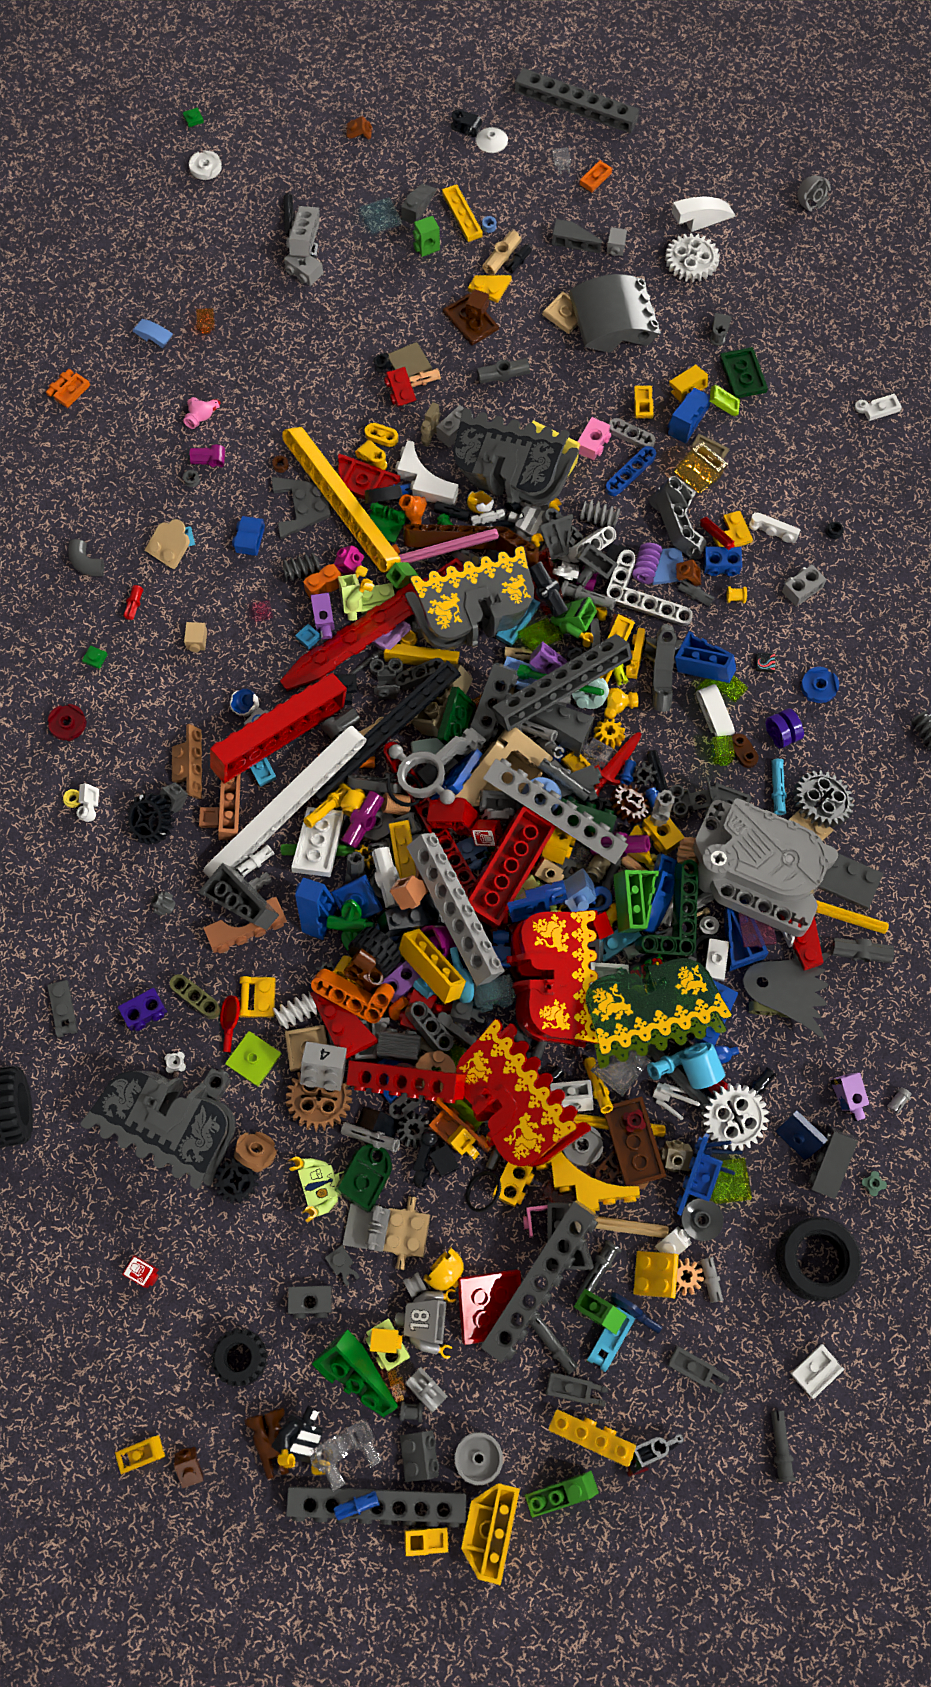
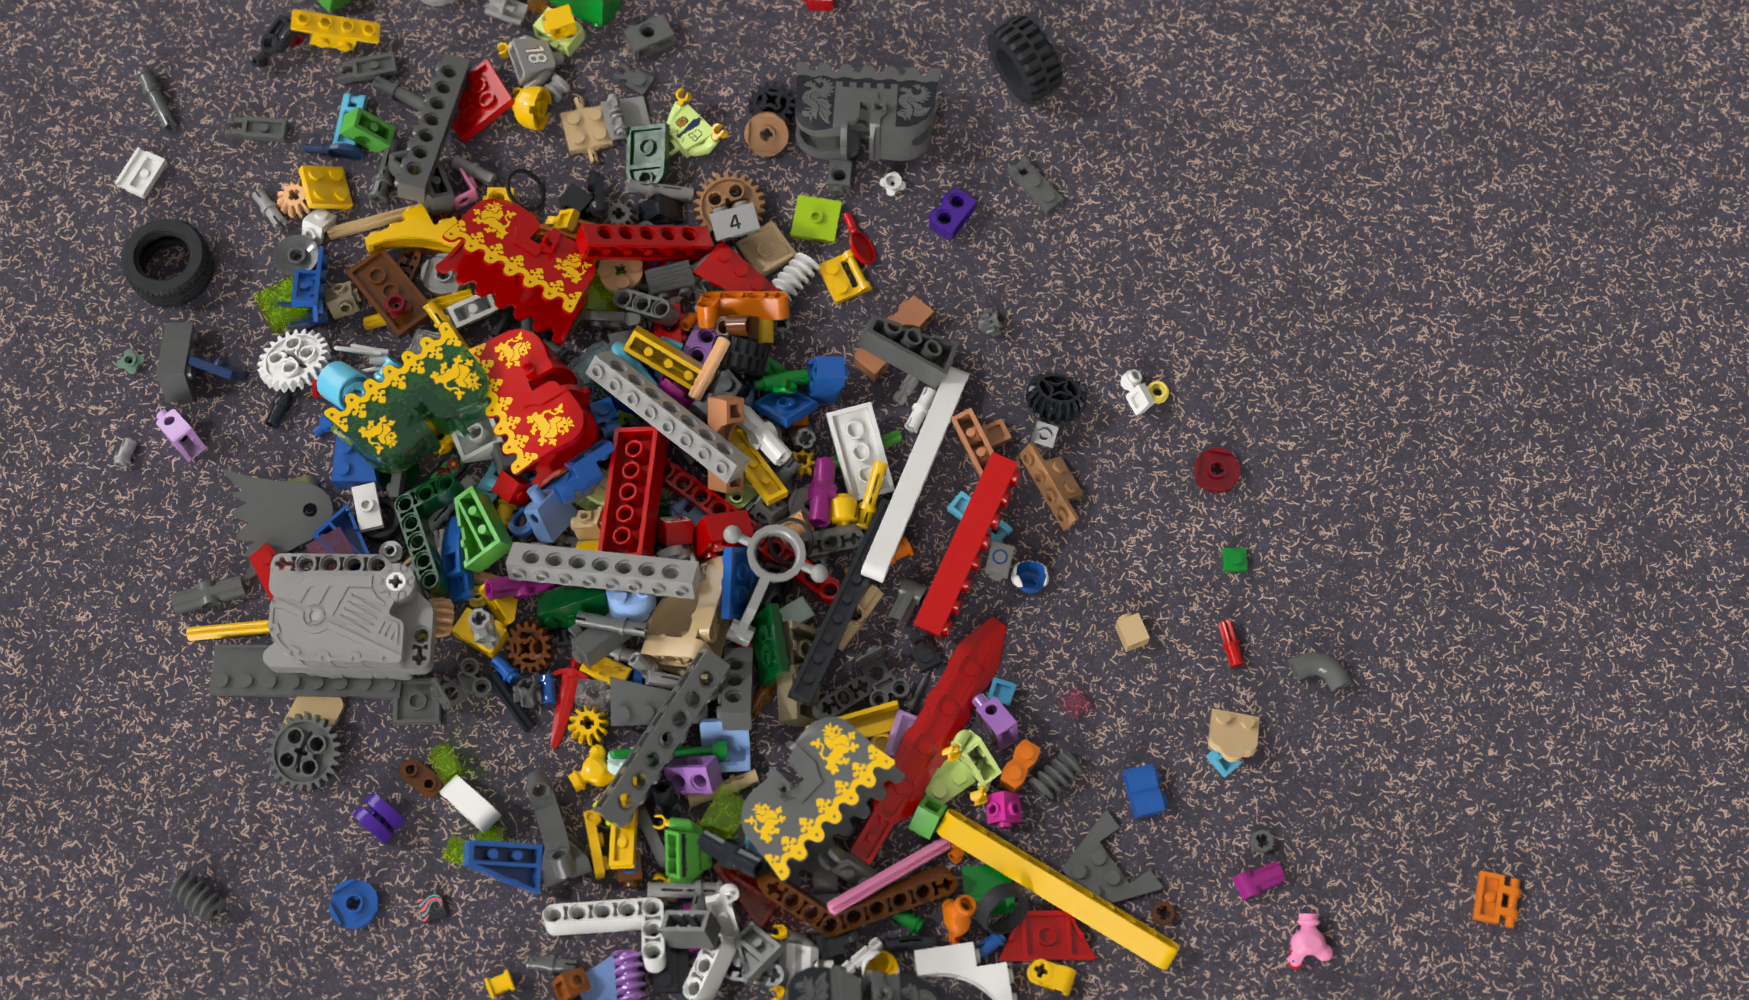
camera: 155 degrees right, 0 degrees up
olive beam [170,974,221,1019] -> none
medium azure pin [771,759,787,815] -> none
none -> light grey pin [451,155,496,187]
none -> light nougat axle [688,336,730,401]

